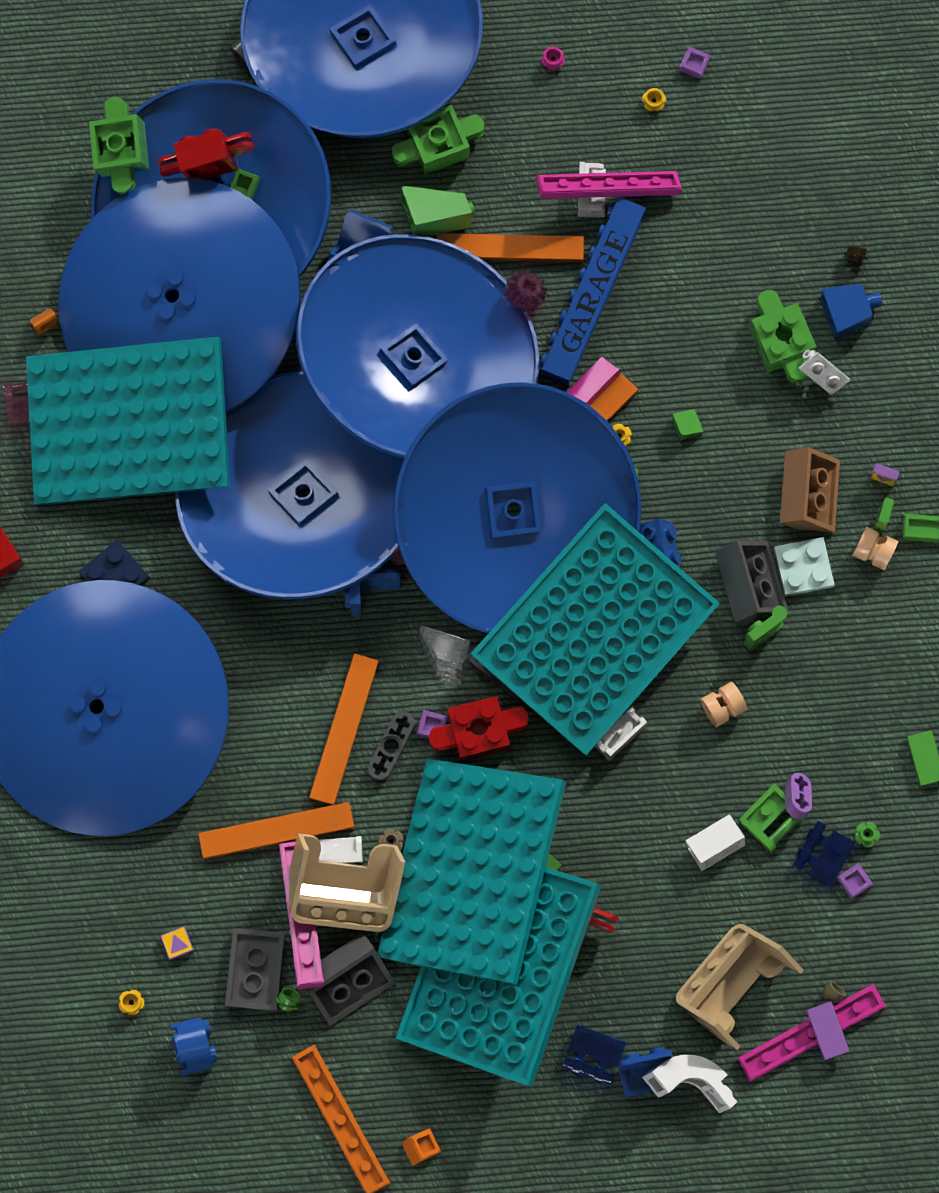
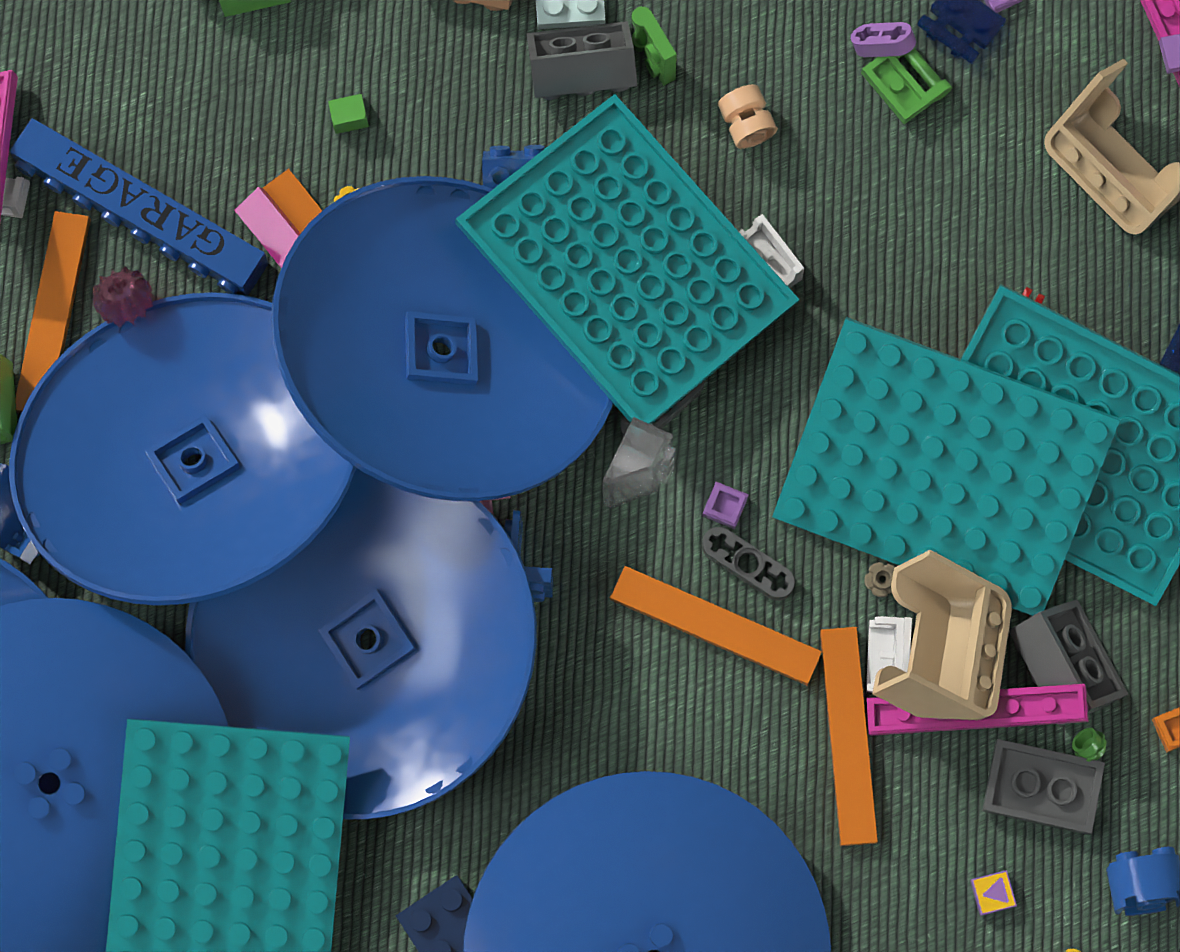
camera: 80 degrees left, 0 degrees up
red brick [429,696,528,763] -> none
white hinge [686,814,745,871] -> none
olive hinge [823,981,846,1004] -> none

